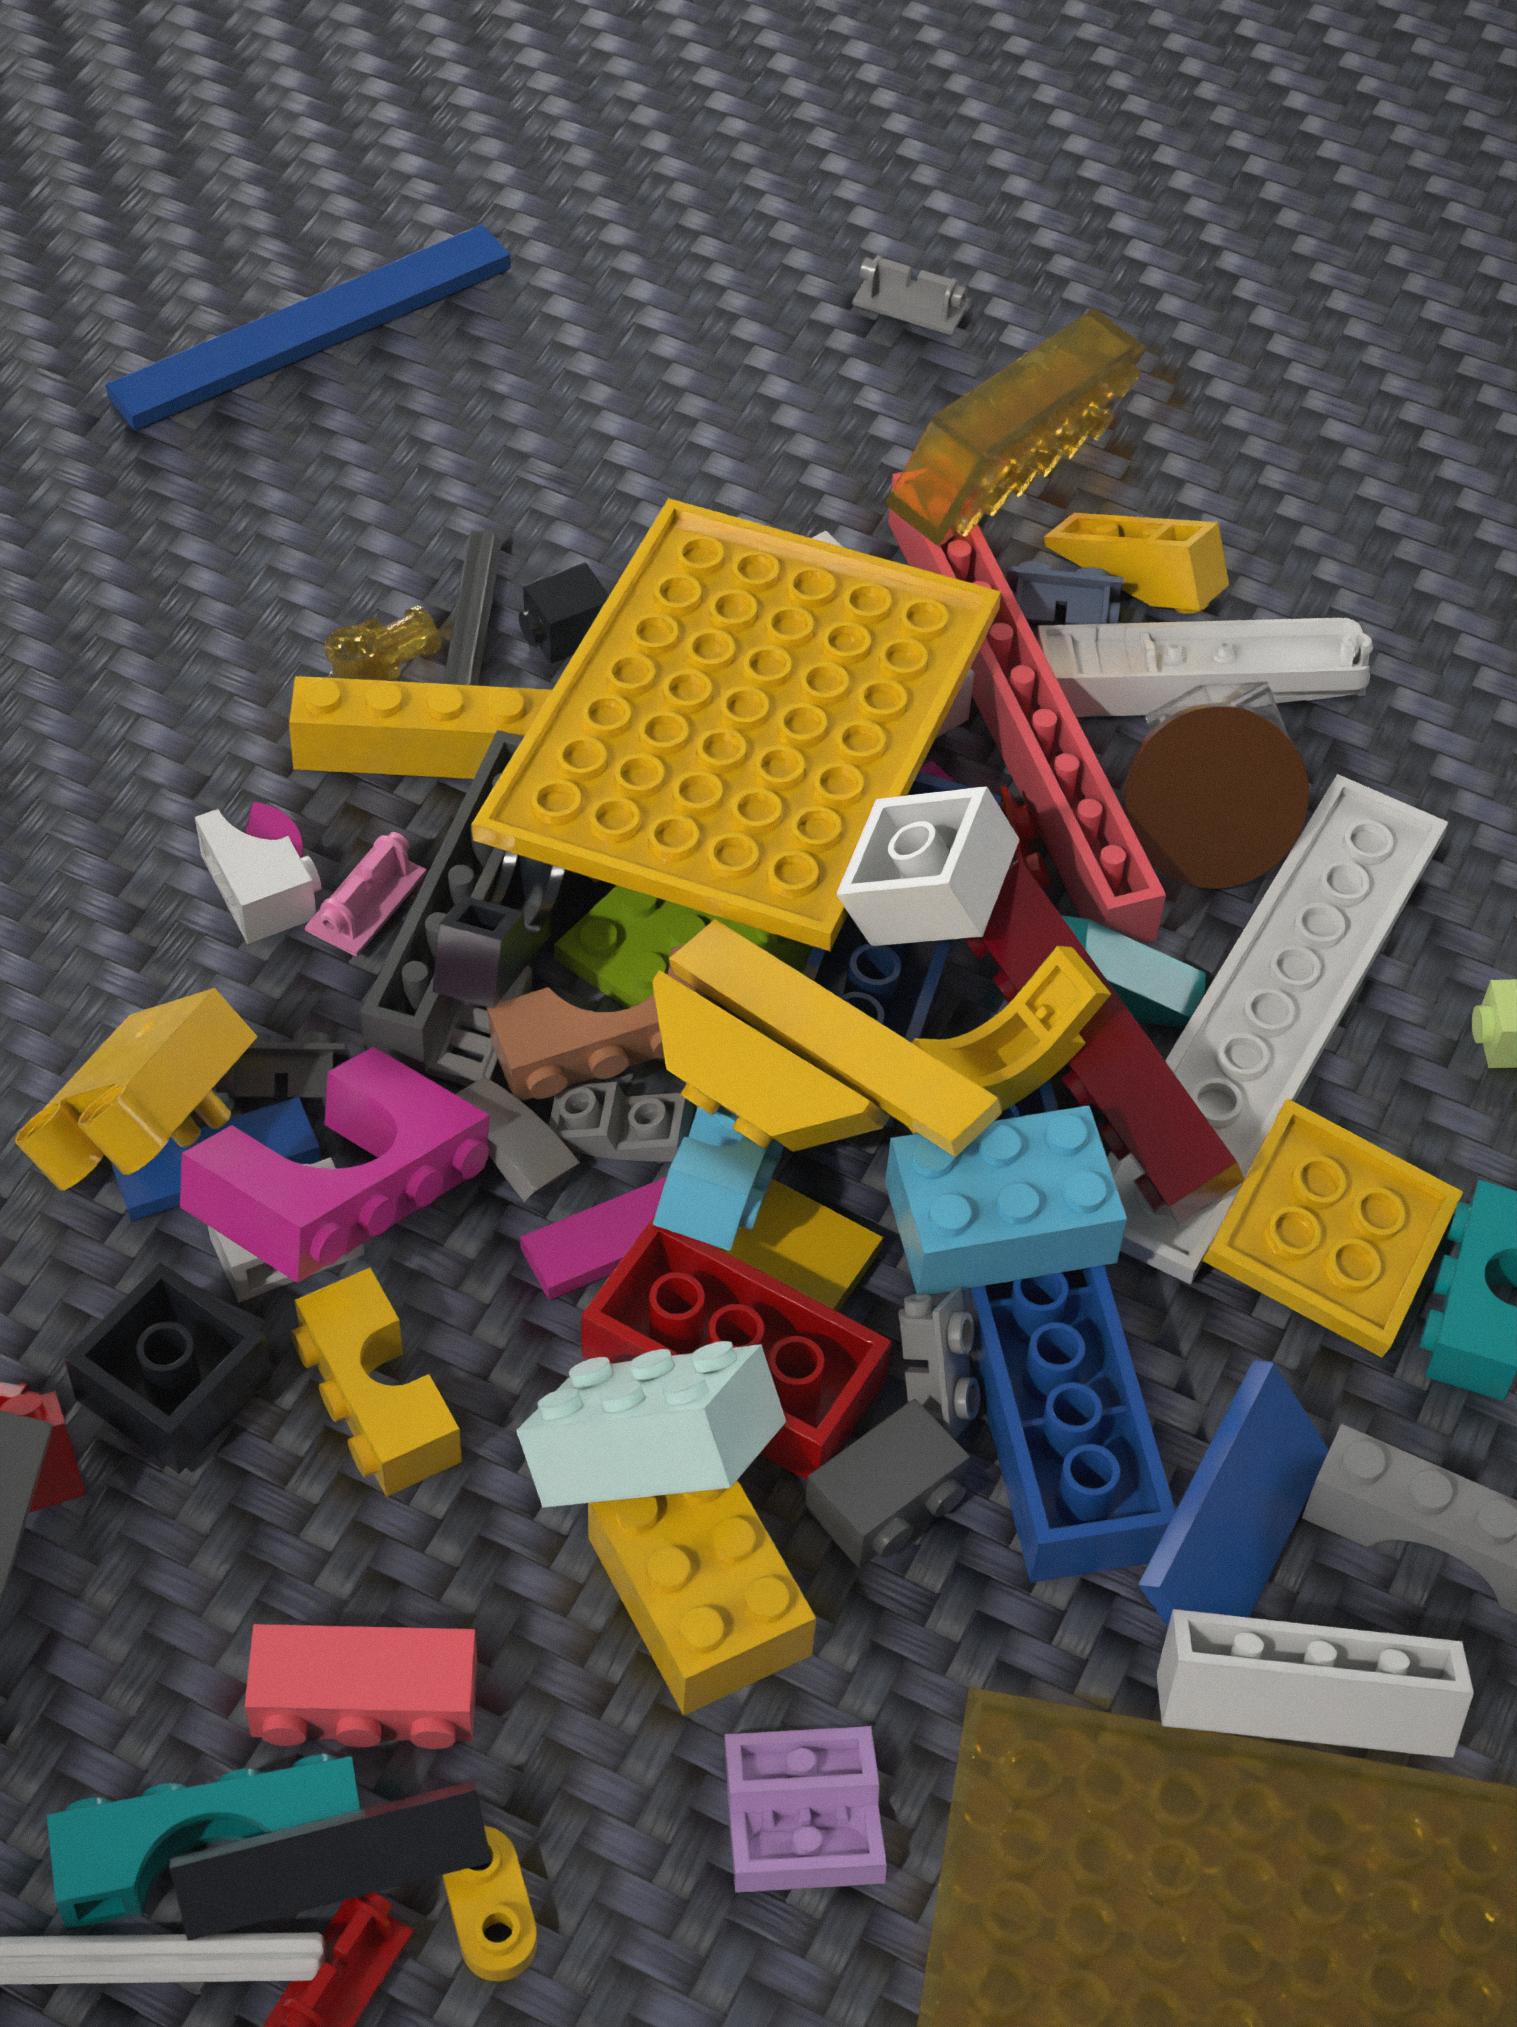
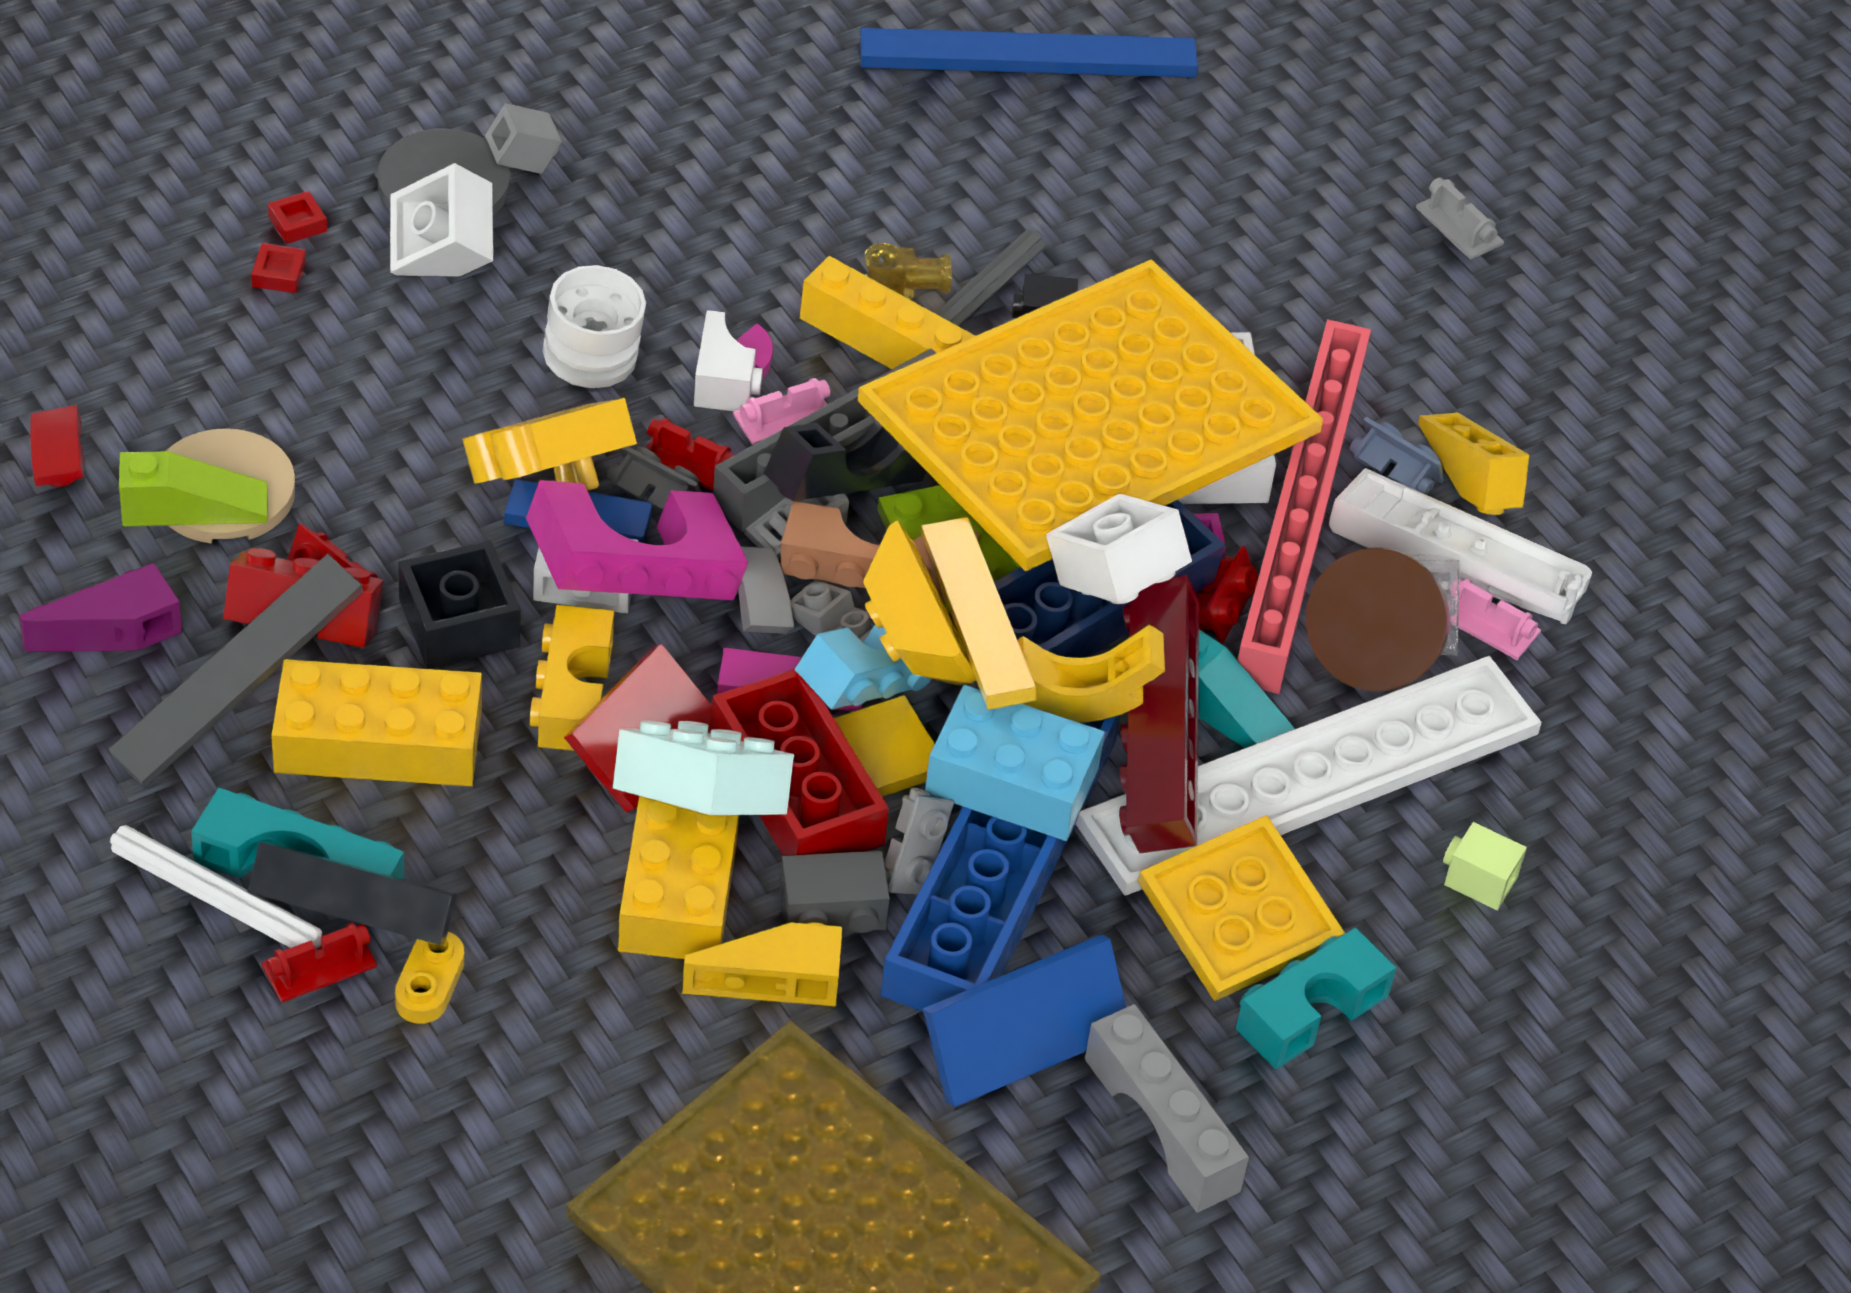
camera: 30 degrees right, 5 degrees down
coral brick [245,1624,477,1749] -> none
lavender slope [725,1726,887,1893] -> none
clear yellow brick [884,308,1147,547] -> none
white brick [1157,1609,1474,1758] -> none
none -> yellow brick [272,659,482,787]
none -> white wheel [543,265,646,388]
none -> tile [564,644,712,813]
none -> red hinge [645,418,735,491]
none -> yellow slope [682,922,842,1007]
none -> bright pink hinge [1447,578,1541,660]

